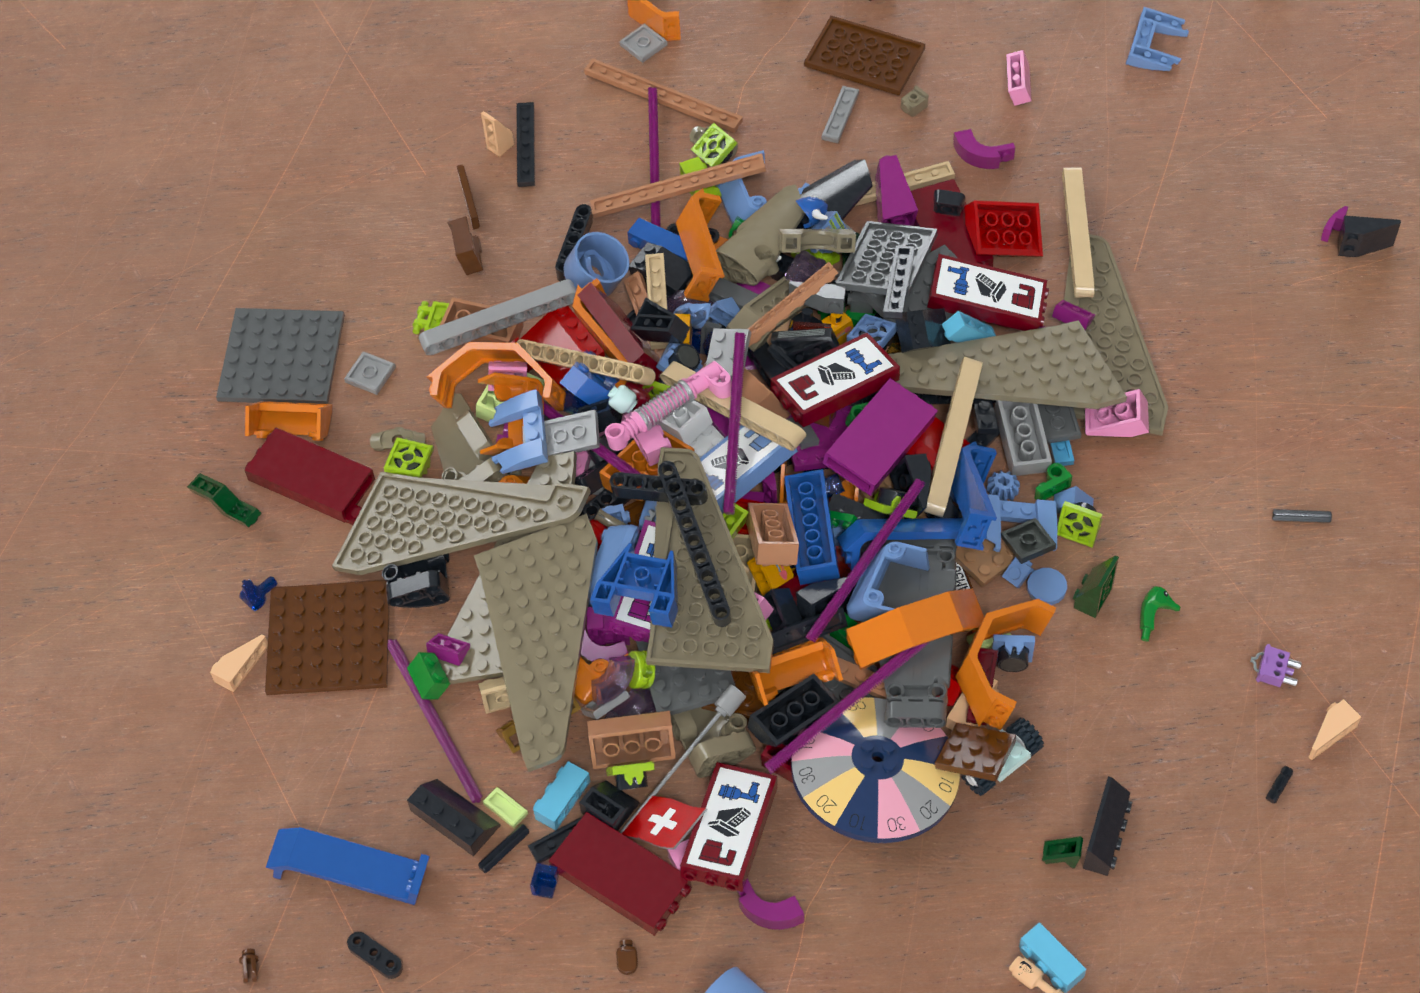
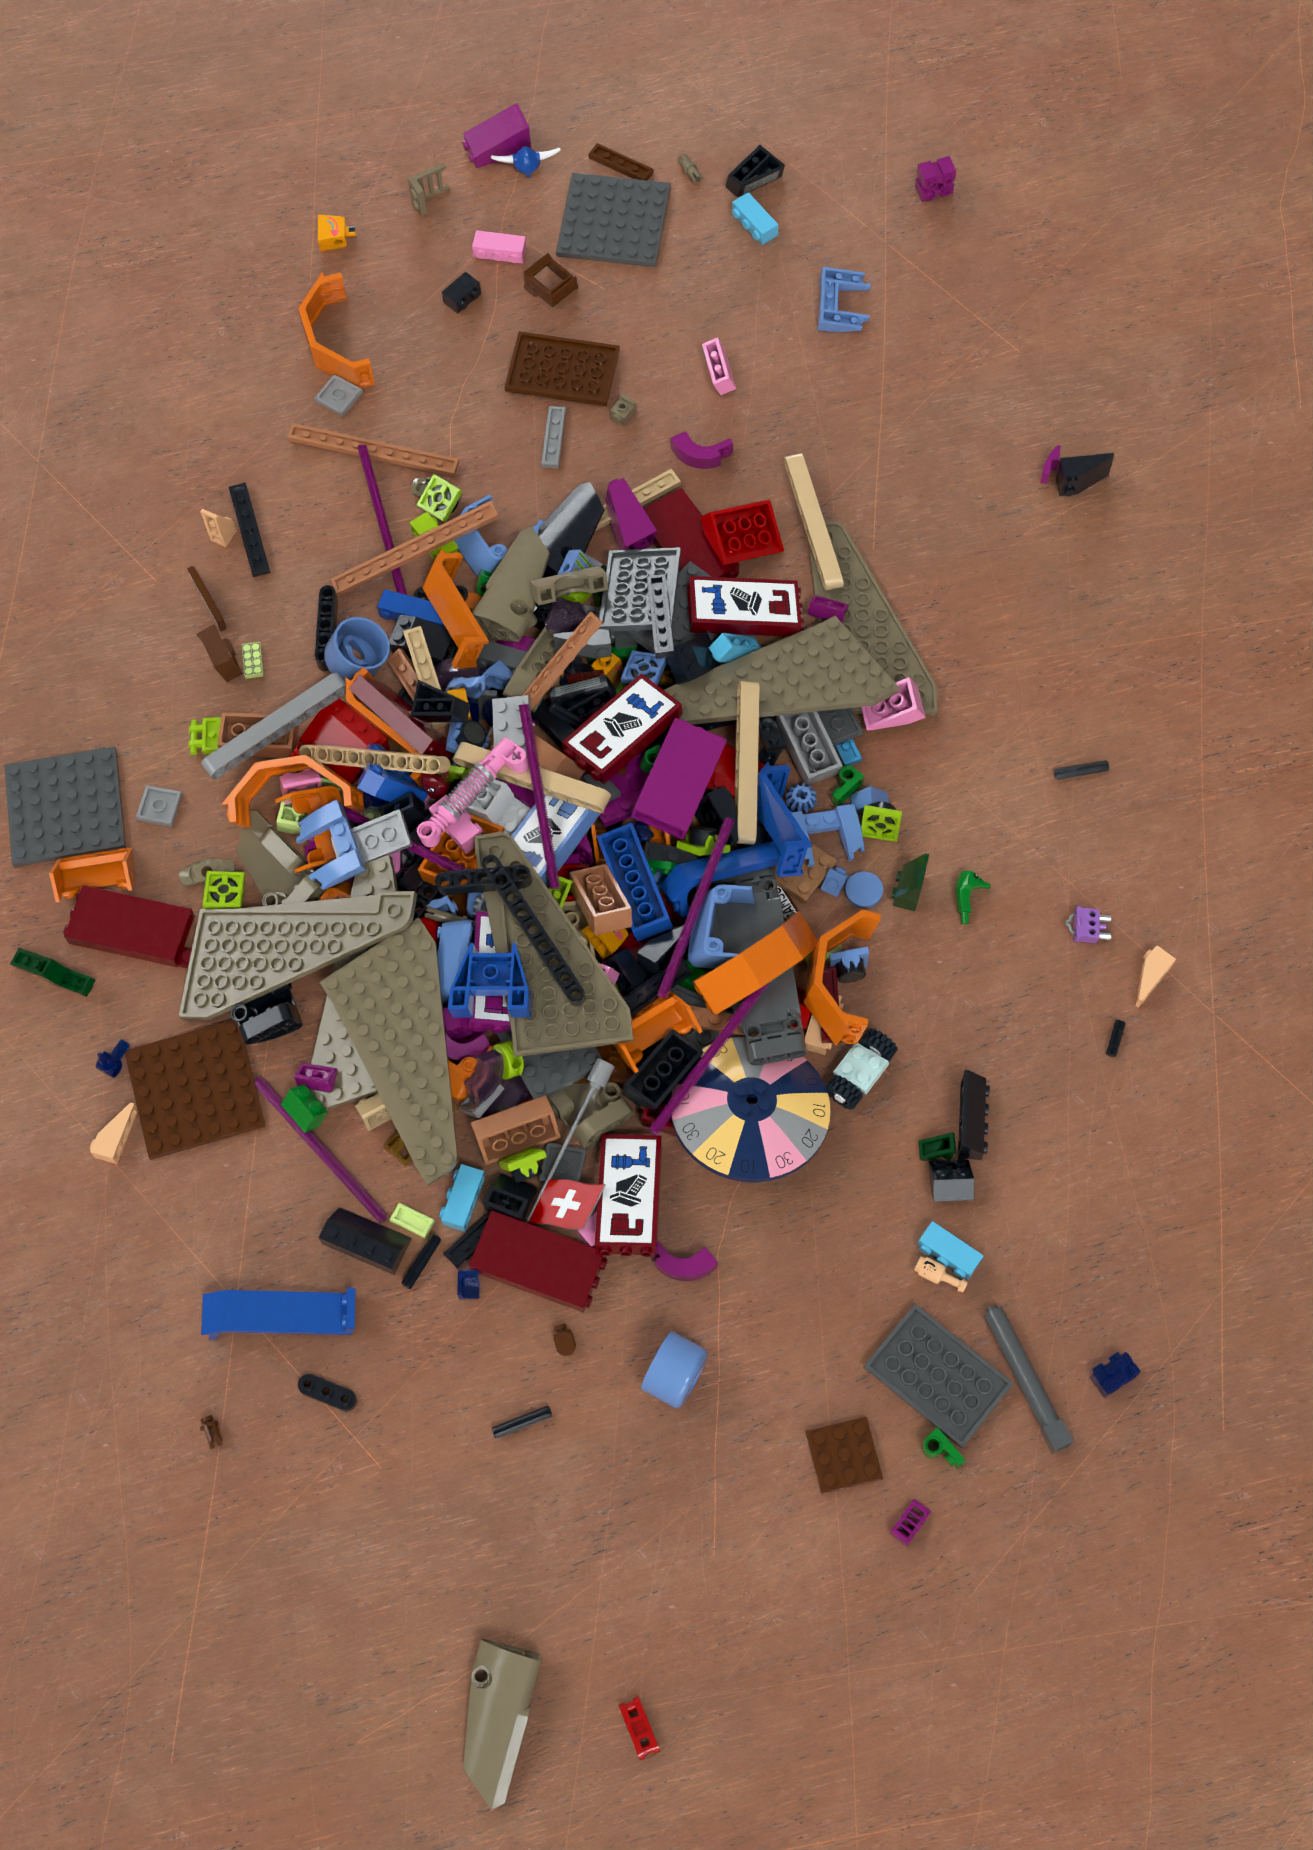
camera: 15 degrees left, 10 degrees up
light aqua head [608,385,637,414] -> none
blue helmet [796,195,828,228] -> none
black piece [934,189,966,216] -> none
reddish brown plate [935,723,1016,782] -> none
pearl dark grey plate [1001,518,1056,564] -> none
none -> yellowish green tile [242,642,264,679]
none -> dark grey plate [539,1142,587,1183]
none -> black slope [929,1158,974,1202]

